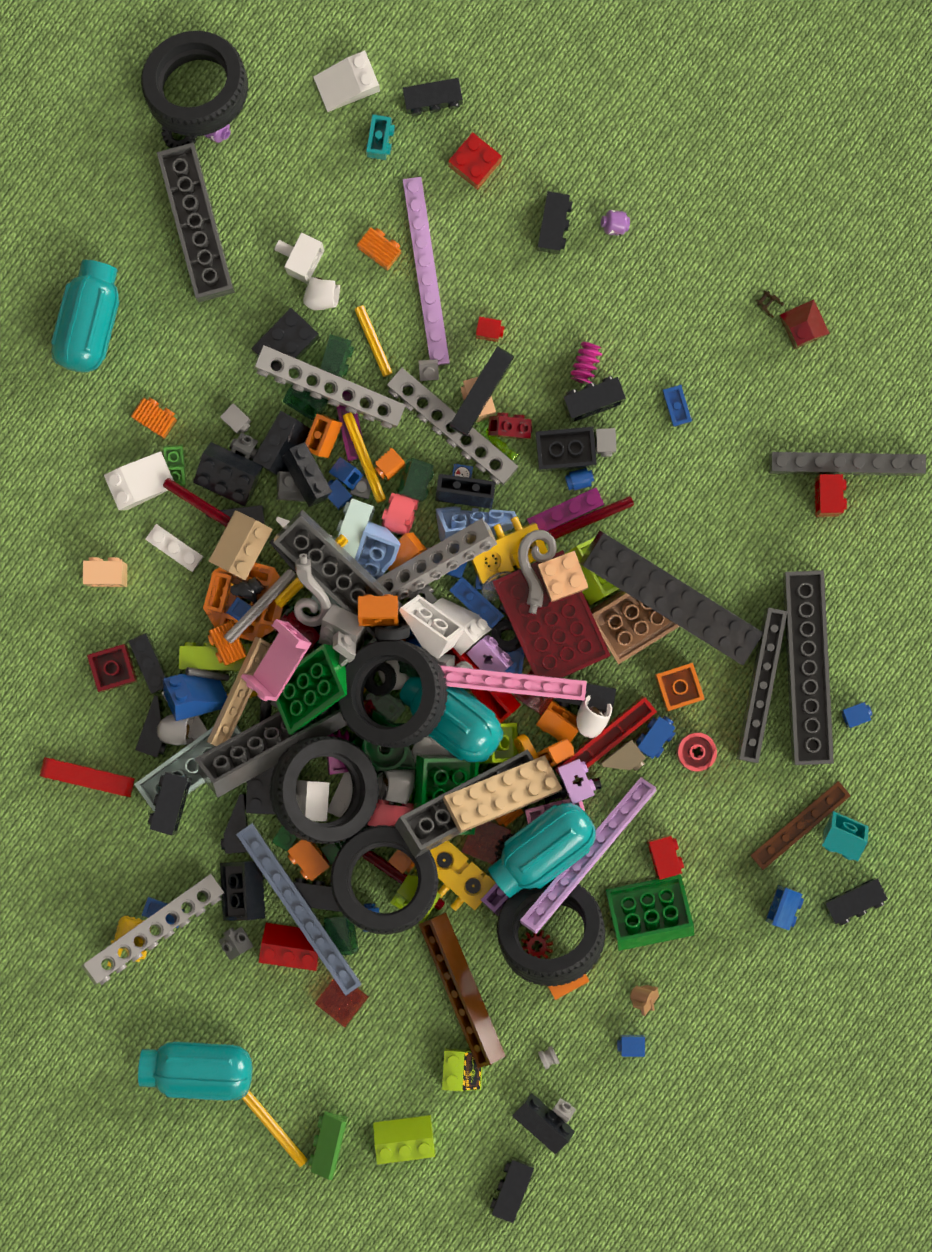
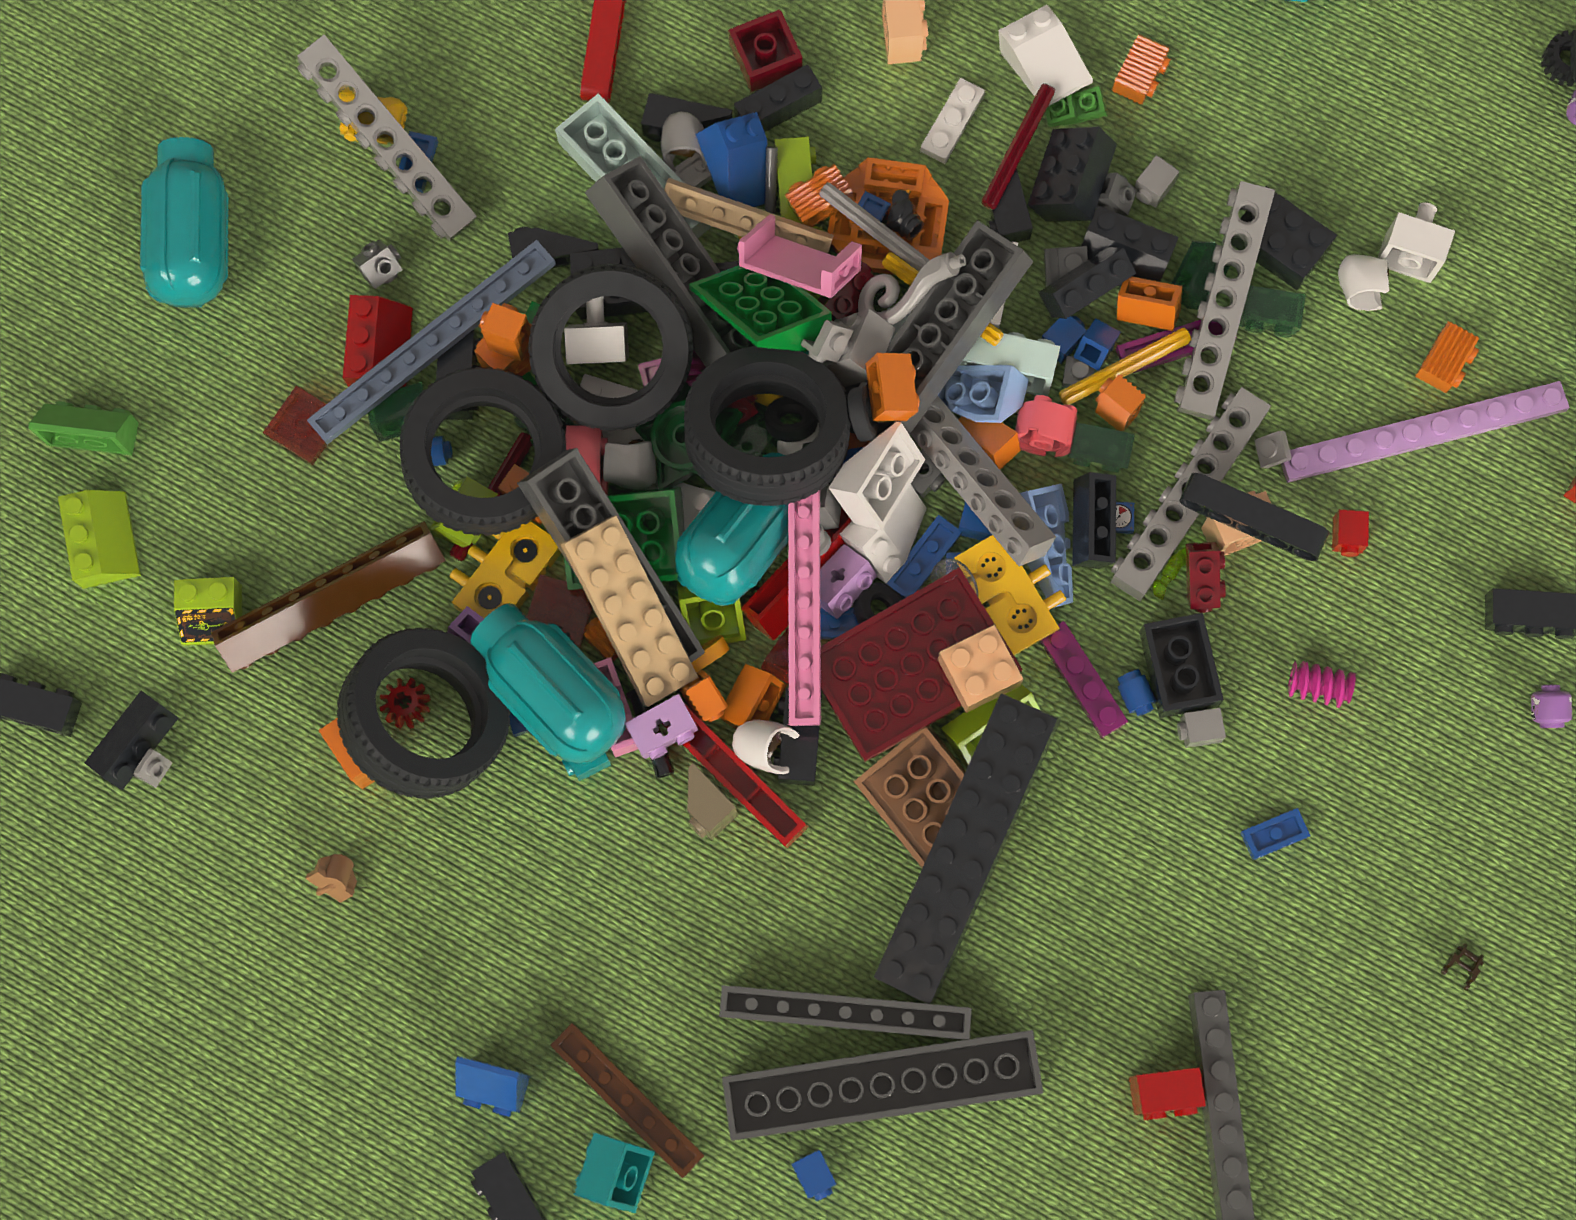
camera: 80 degrees right, 10 degrees down
black brick [148,772,192,835] -> none
dark grey brick [157,142,235,303] -> none
tan slope [208,510,273,581] -> none
black slope [220,861,265,921] -> none
yellow axle [242,1090,307,1167] -> none
yellow axle [355,305,392,377] -> none
light grey plant [518,530,557,614] -> none
lavender plate [520,777,657,934] -> none
light grey wheel [538,1046,560,1069] -> none
dark red axle [546,496,634,539] -> none
black brick [562,376,626,424] -> none
green slope [606,874,694,951] -> none
blue brick [617,1035,645,1057] -> none
blue brick [636,716,675,759] -> none
red brick [647,835,684,880] -> none
orange brick [655,663,705,712] -> none
coral brick [676,733,717,771] -> none
dark red slope [779,299,830,349] -> none
none -> orange brick [479,303,531,362]

